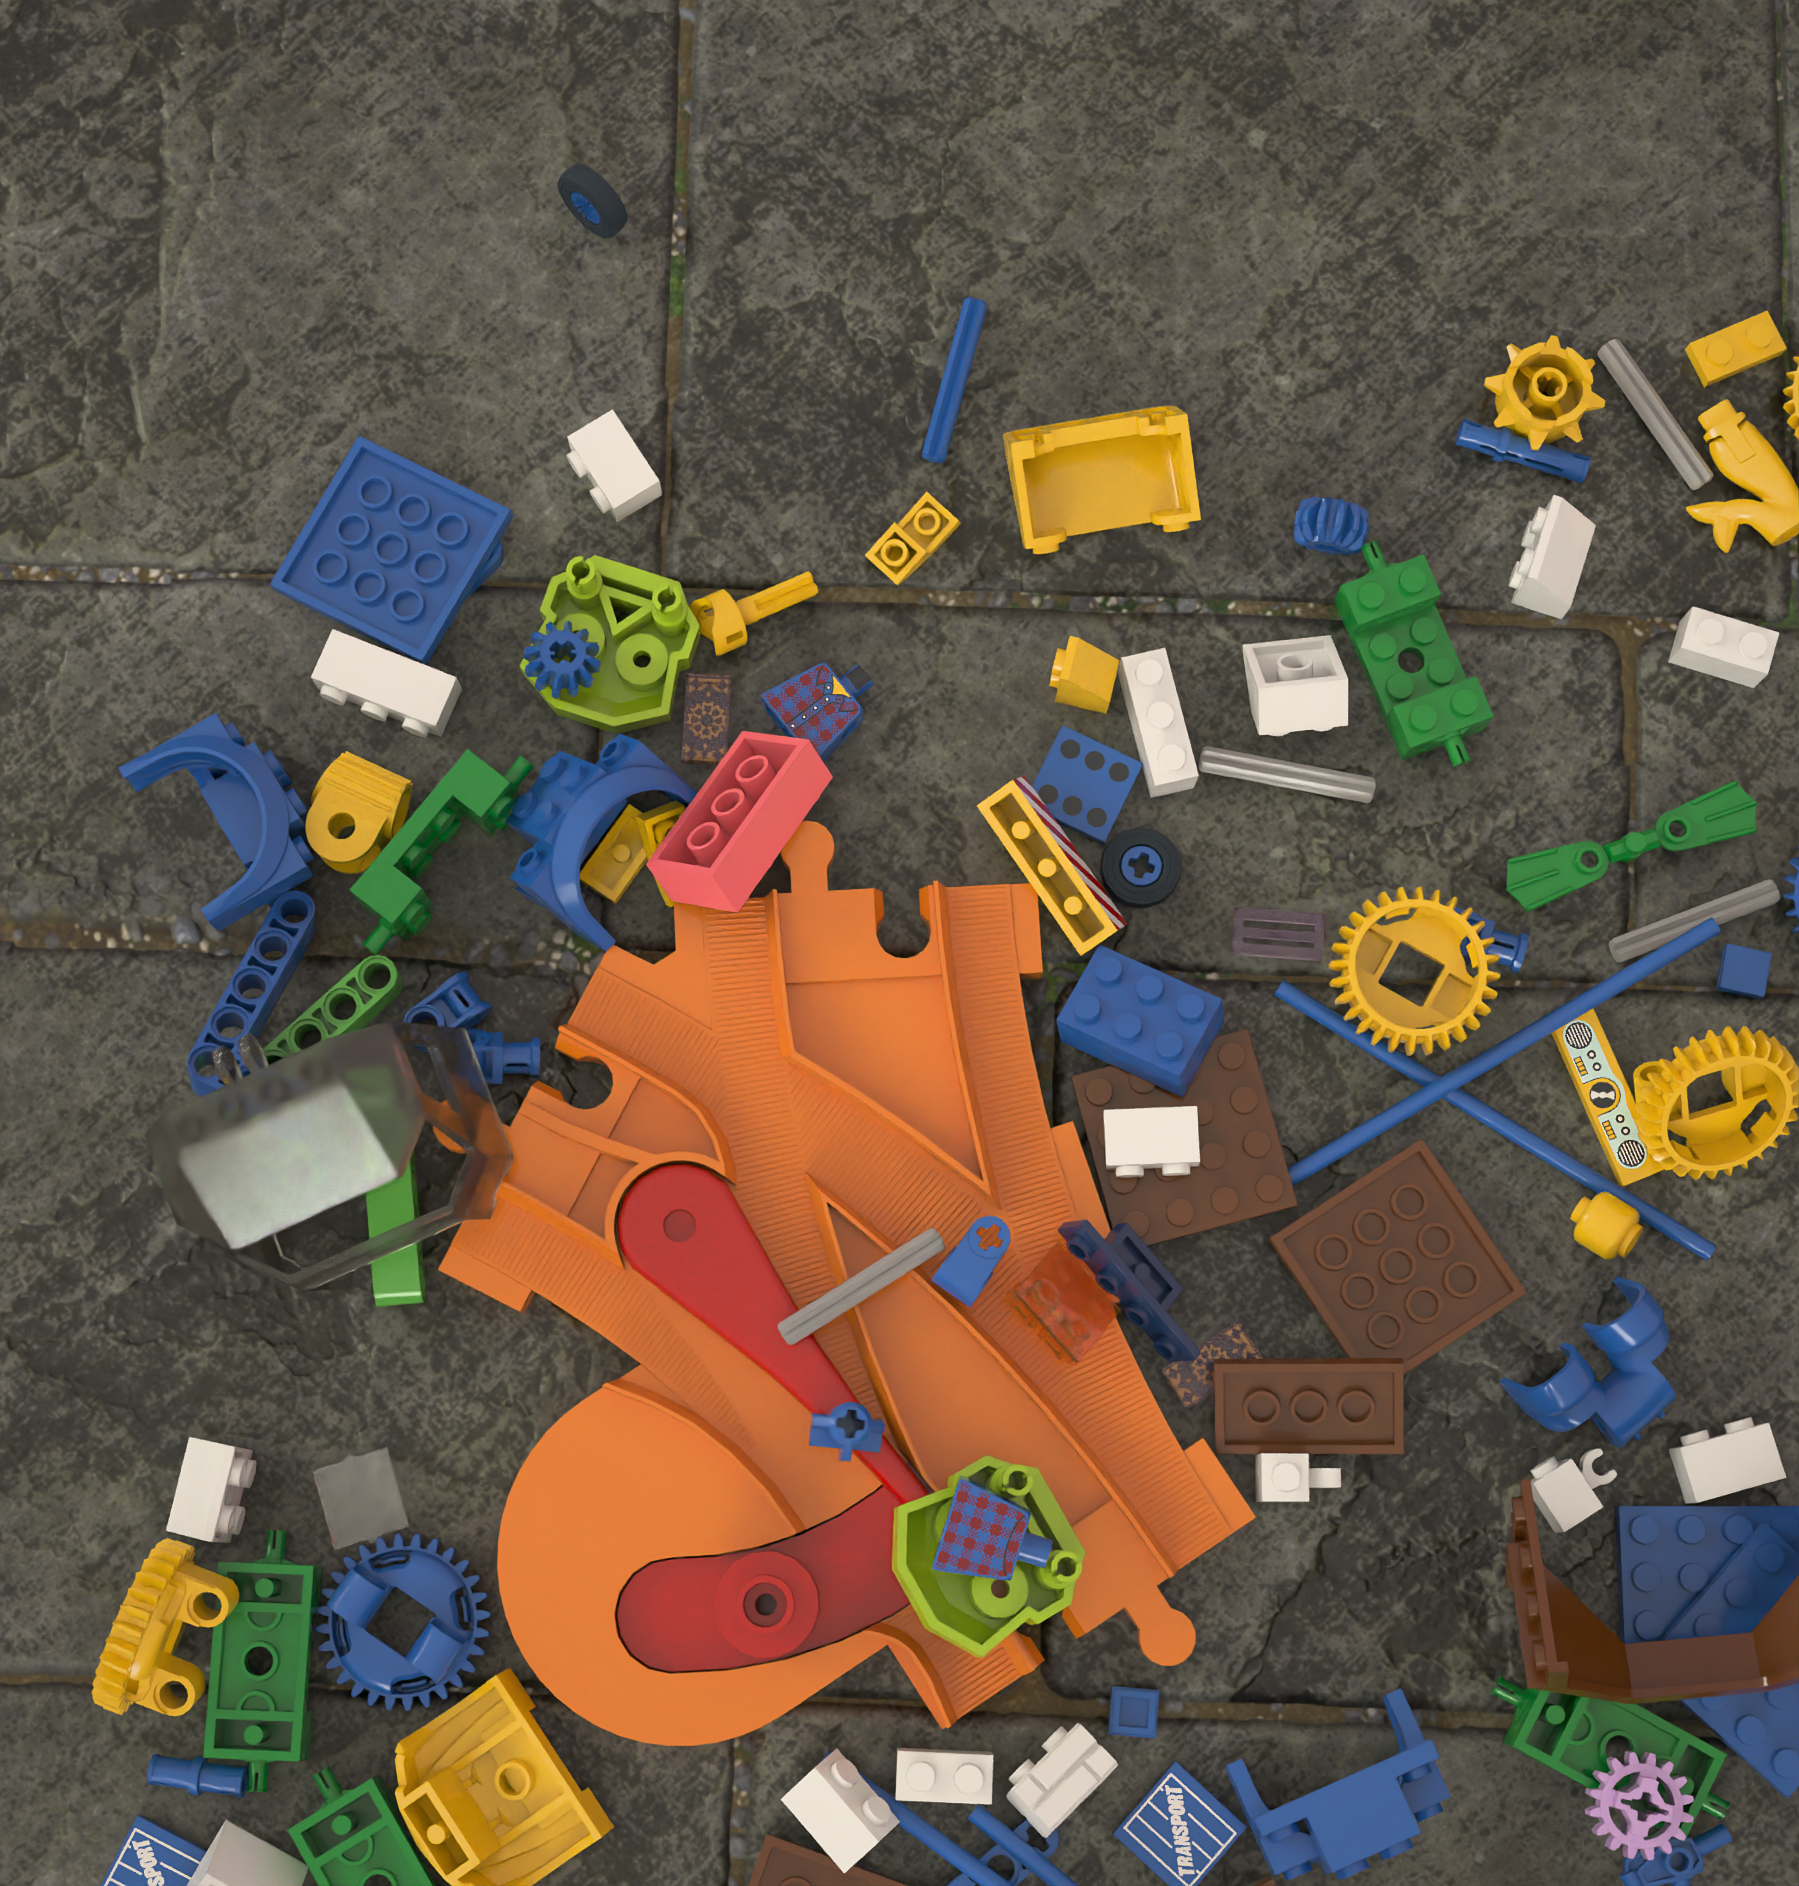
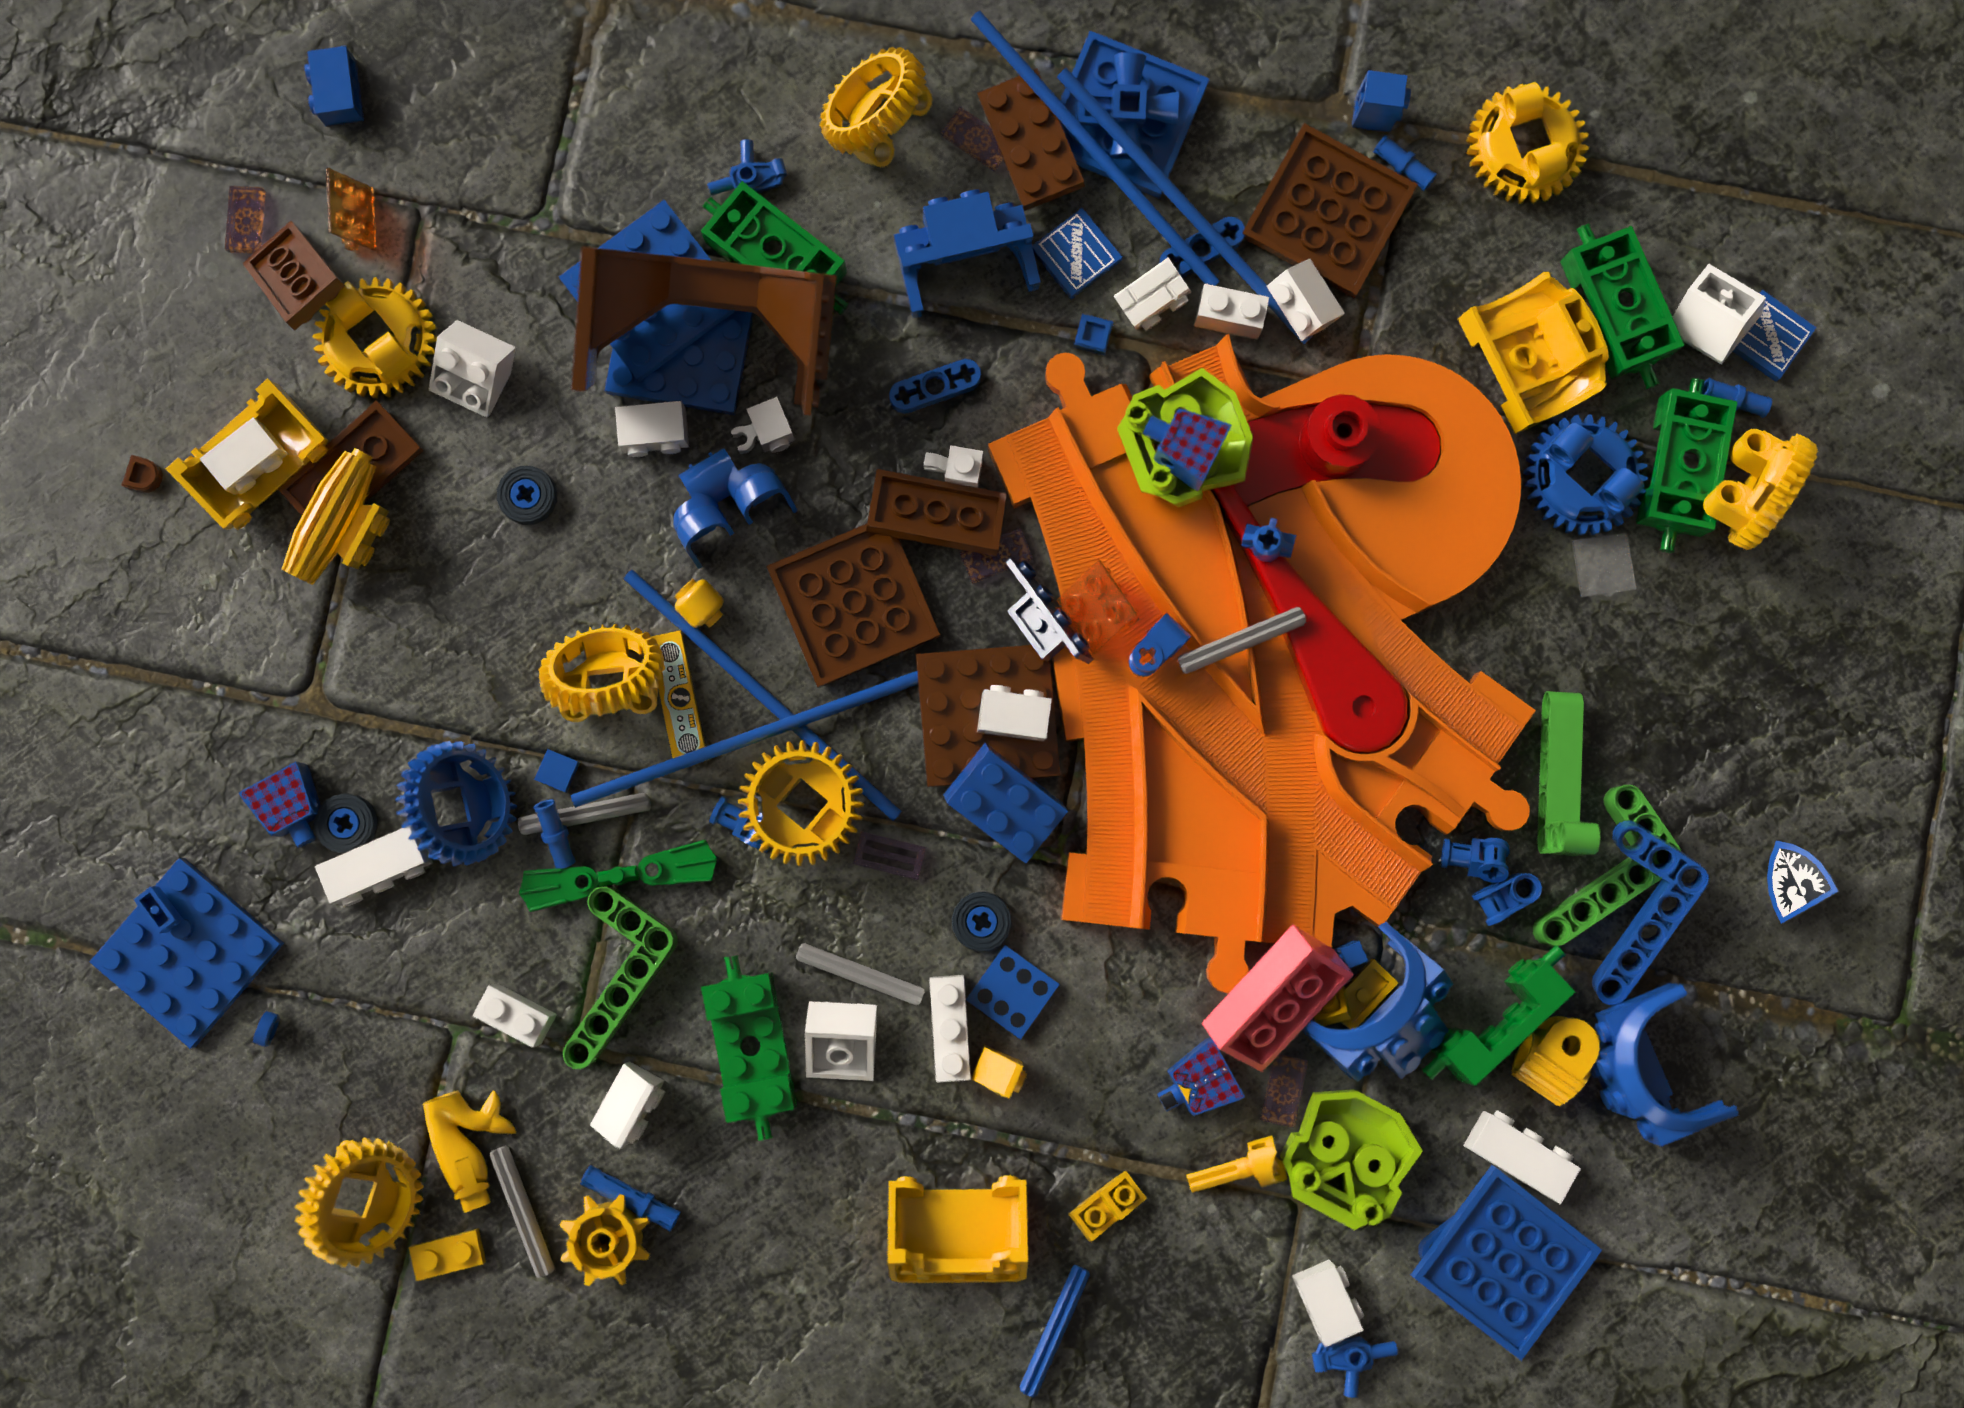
camera: 170 degrees left, 5 degrees up
clear smoke windscreen [145,1021,514,1292] -> none
white slope [166,1437,256,1543] -> none
blue gear [523,620,601,699] -> none
yellow brick [977,776,1127,956] -> none
blue gear [1293,496,1369,556] -> none
lavender gear [1585,1751,1694,1860] -> none
none -> blue pin [534,799,576,869]
none -> bright green beam [563,887,678,1069]
none -> blue beam [889,359,981,414]
none -> blue piece [1312,1336,1398,1398]
none -> blue piece [1333,940,1368,969]
none -> shield [1767,841,1840,924]

